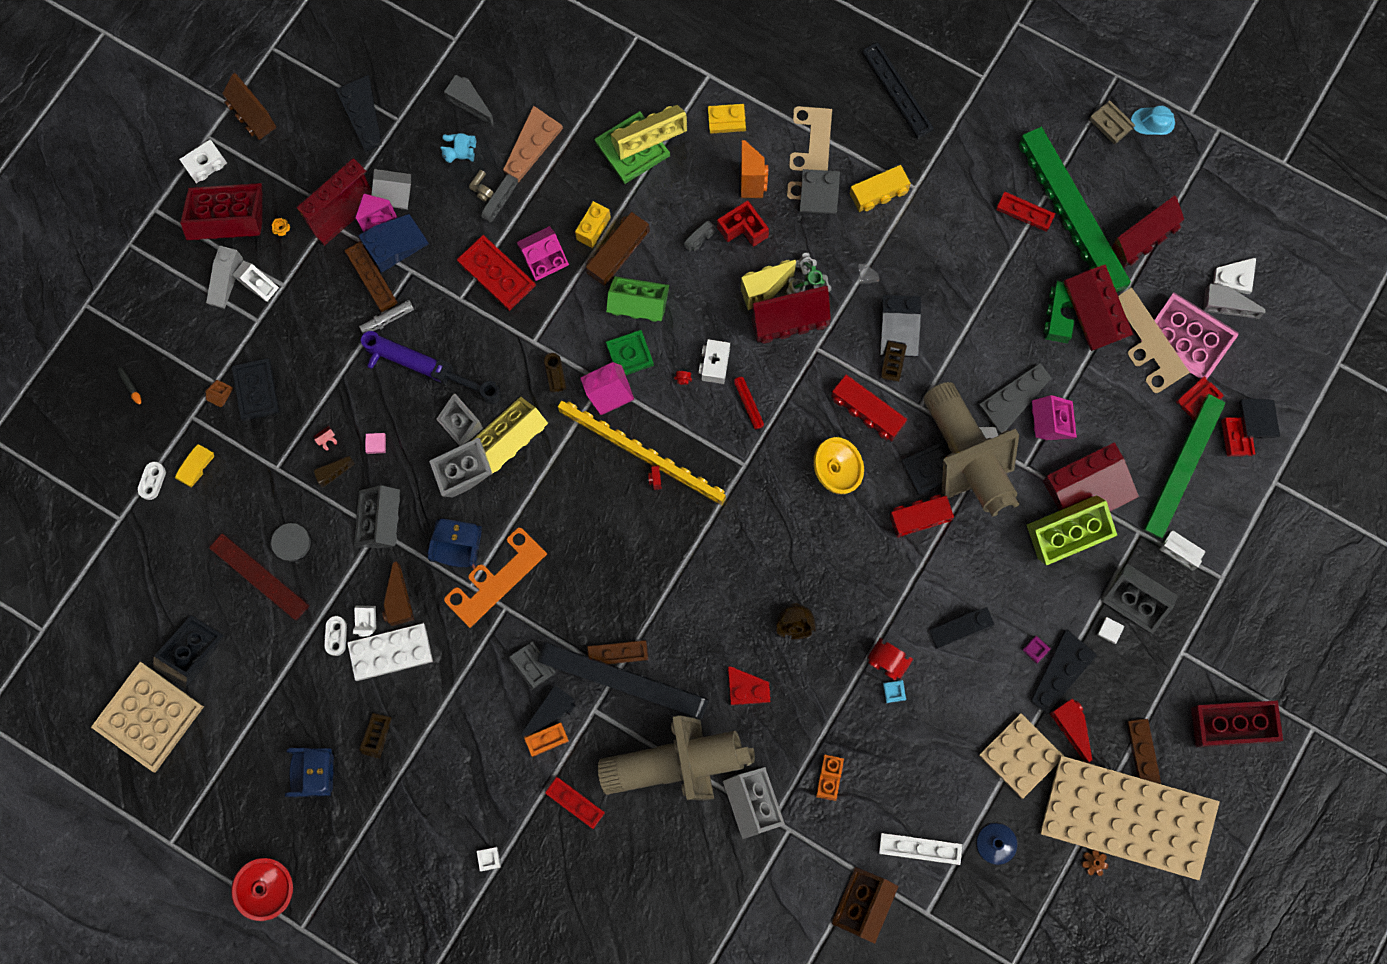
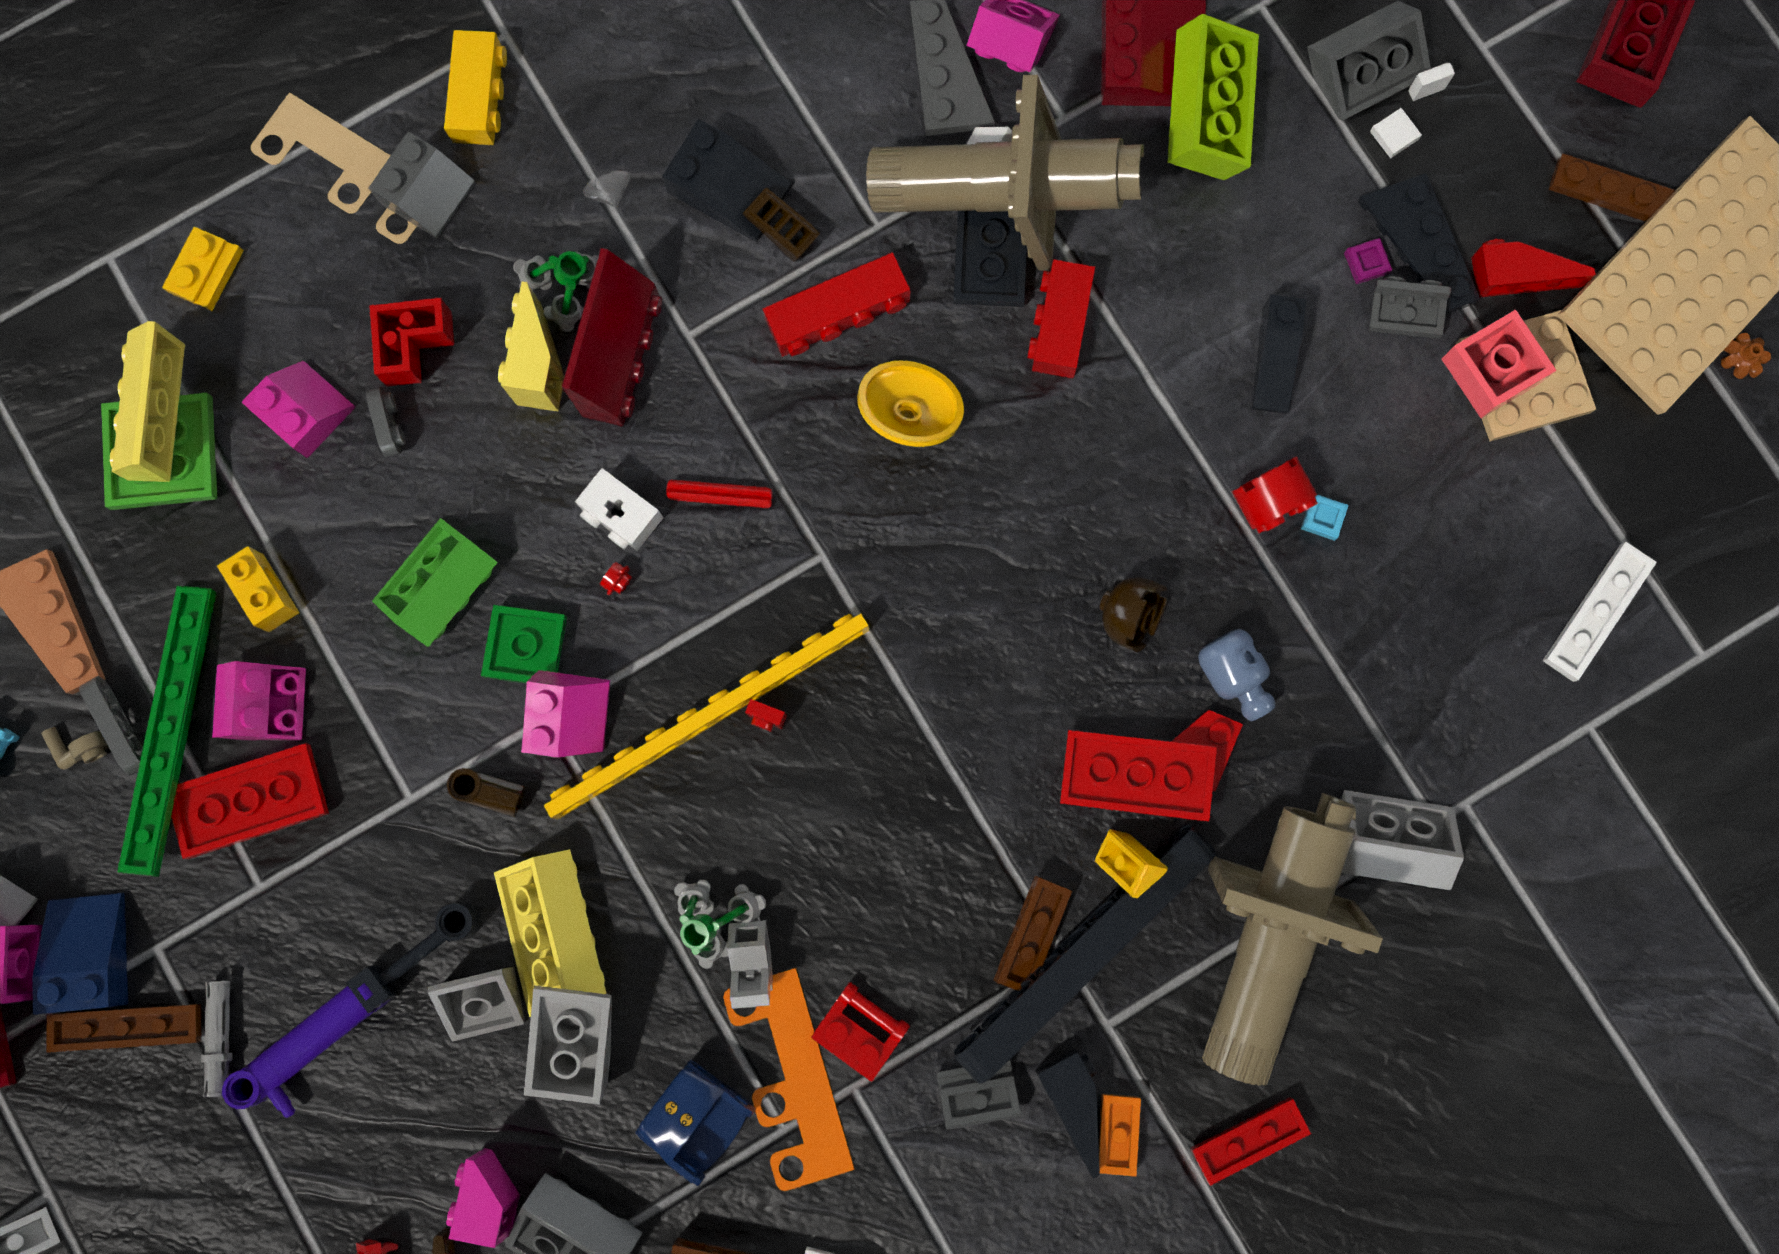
camera: 60 degrees left, 5 degrees up
bright pink tile [366,433,386,454] -> none
reddish brown brick [586,212,650,286] -> none
orange slope [741,140,768,198] -> none
orange slope [816,755,844,801] -> none
reddish brown slope [832,867,899,944] -> none
dark blue dish [977,823,1017,865] -> none
none -> green tile [117,586,217,877]
none -> dark pink slope [242,361,355,458]
none -> dark pink slope [446,1148,520,1248]
none -> plant [674,880,766,969]
none -> light grey brick [727,920,773,1009]
none -> red plate [811,982,911,1082]
none -> red plate [1060,730,1217,821]
none -> yellow slope [1094,829,1168,899]
none -> sand blue piece [1198,629,1275,721]
none -> dark grey bracket [1368,276,1451,339]
none -> white tile [1408,63,1455,101]
none -> coral brick [1442,310,1557,418]

